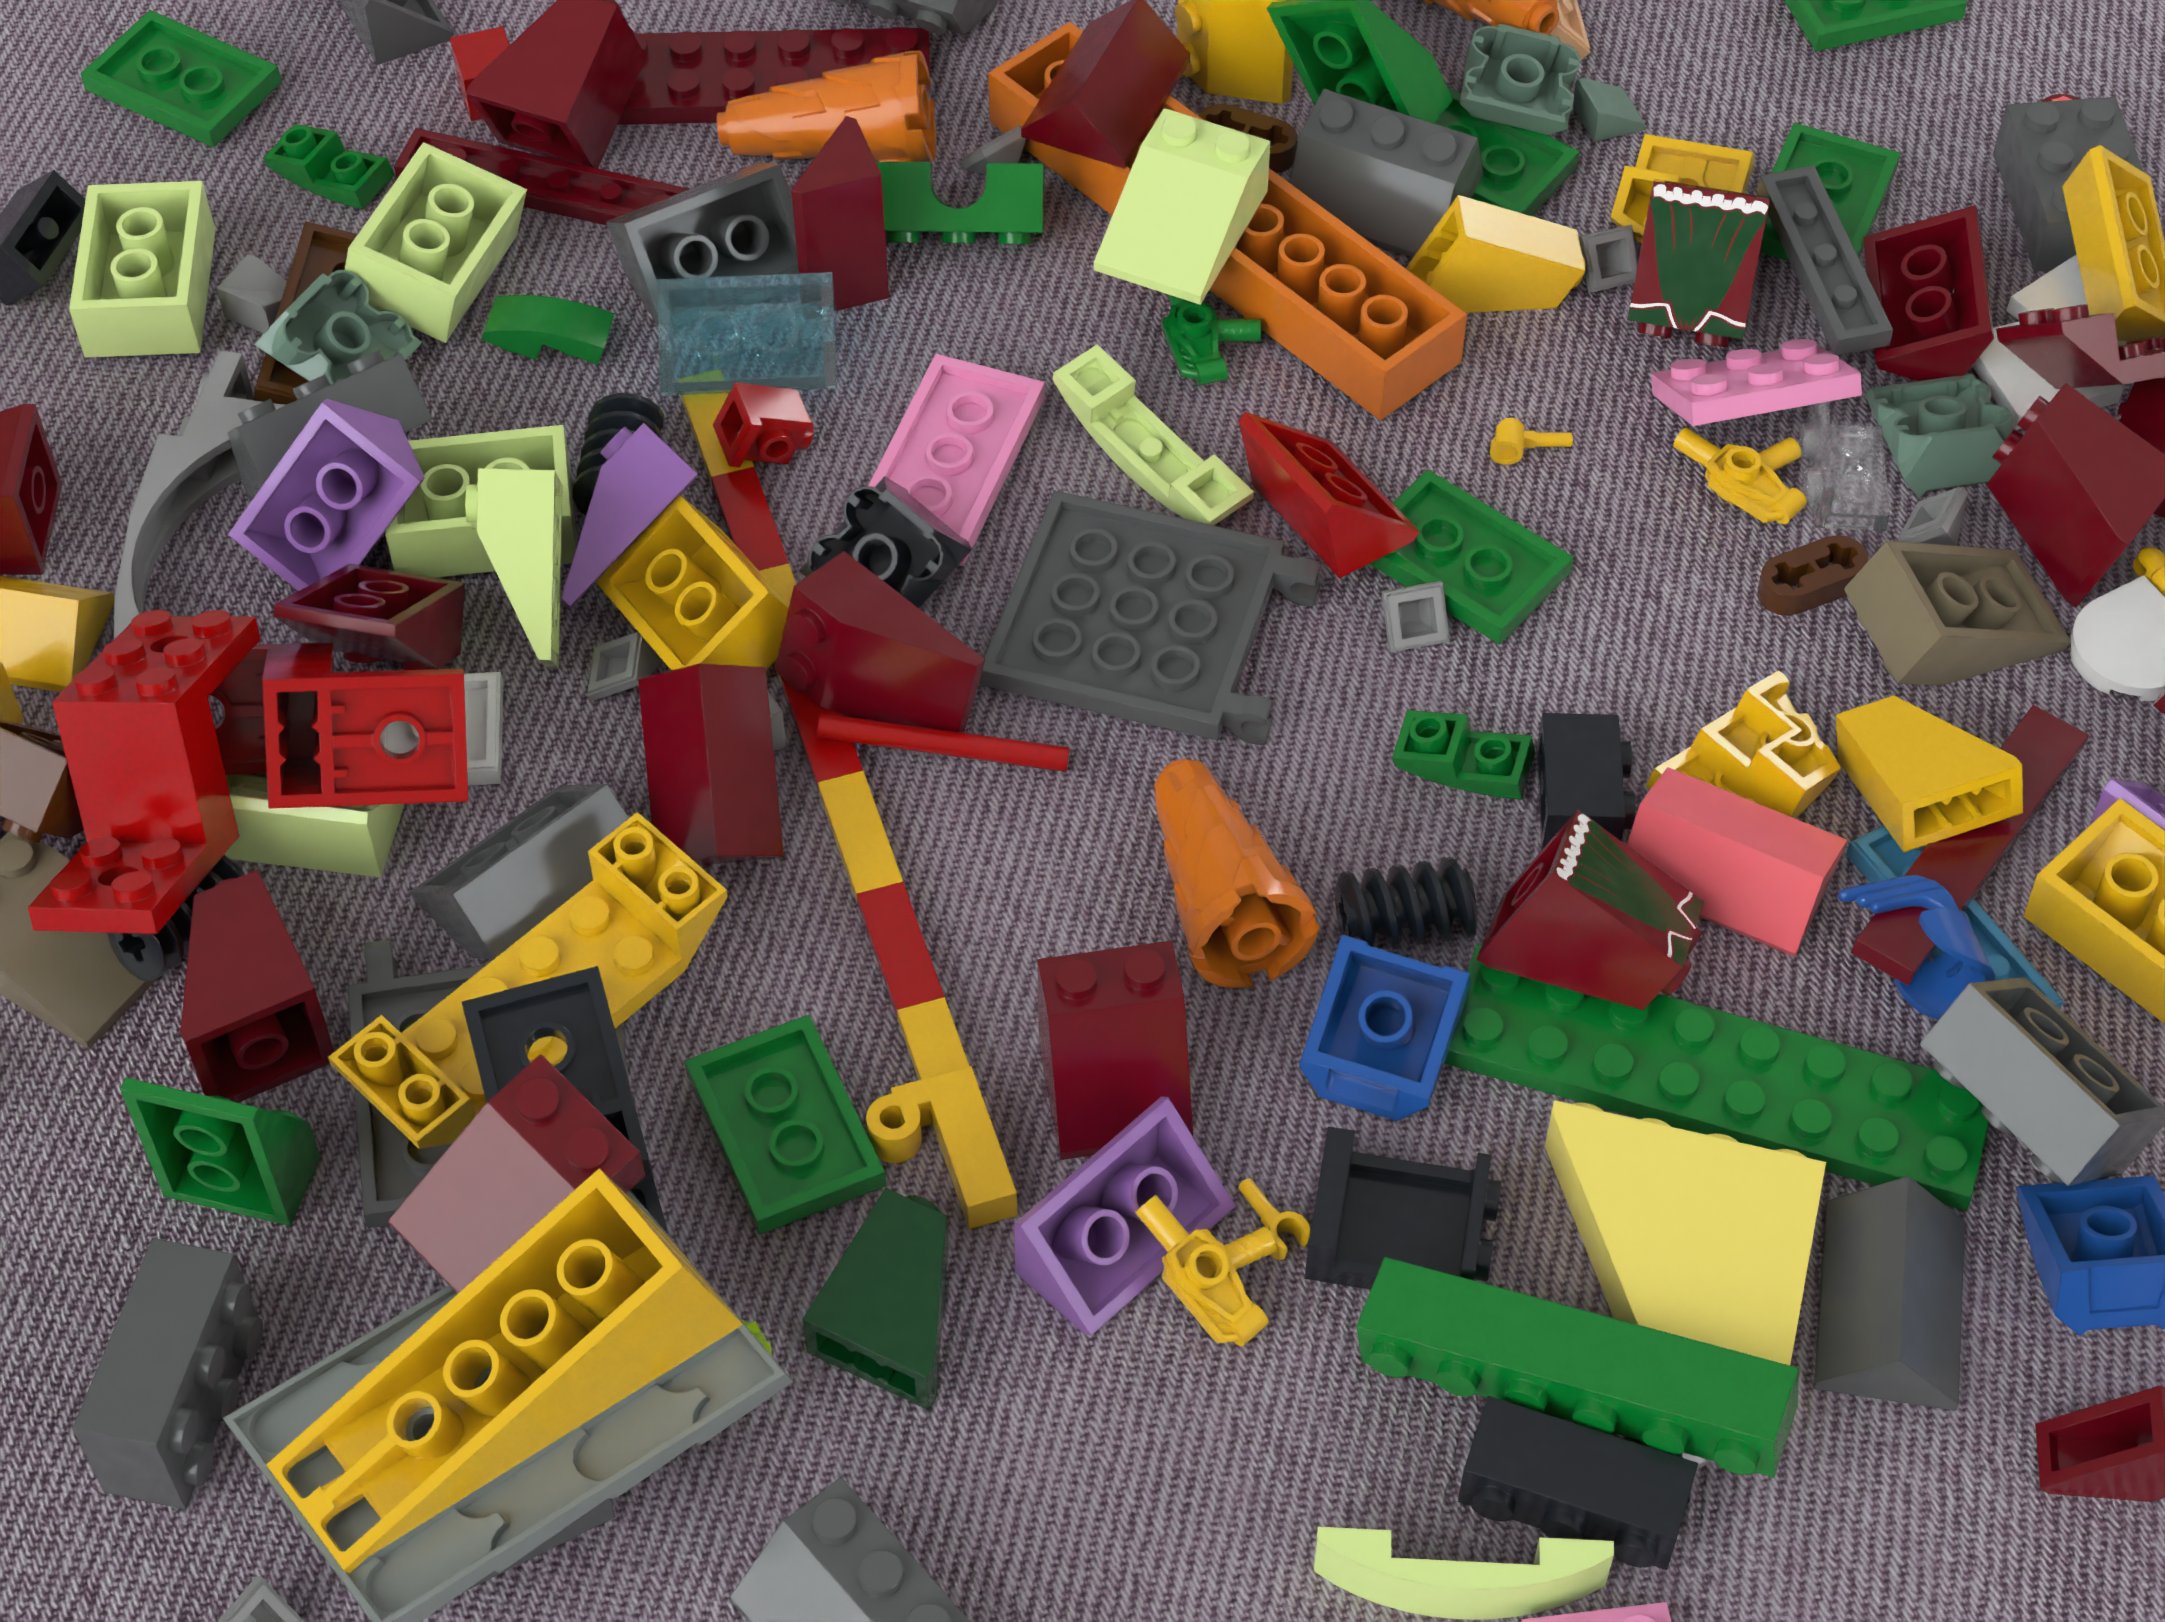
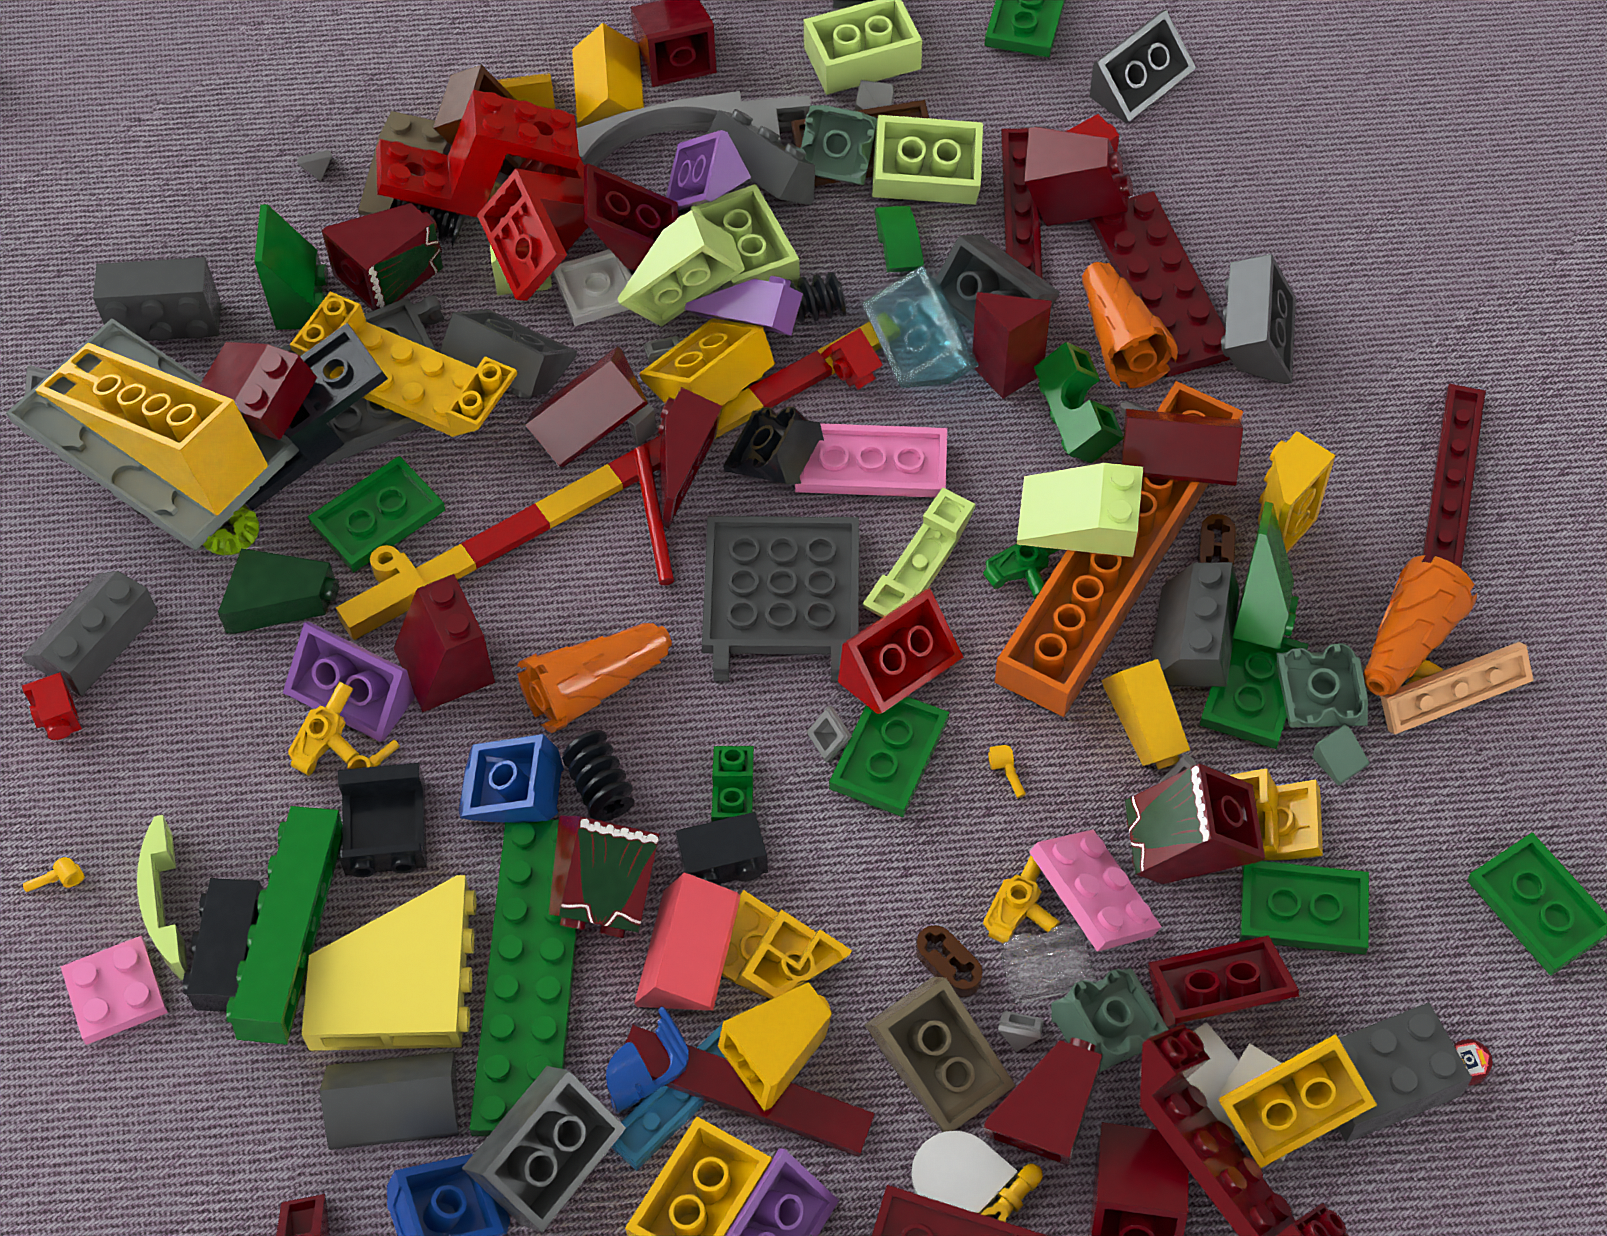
camera: 75 degrees right, 5 degrees up
green slope [263,124,395,209] -> none
dark grey plate [1757,166,1893,355] -> none

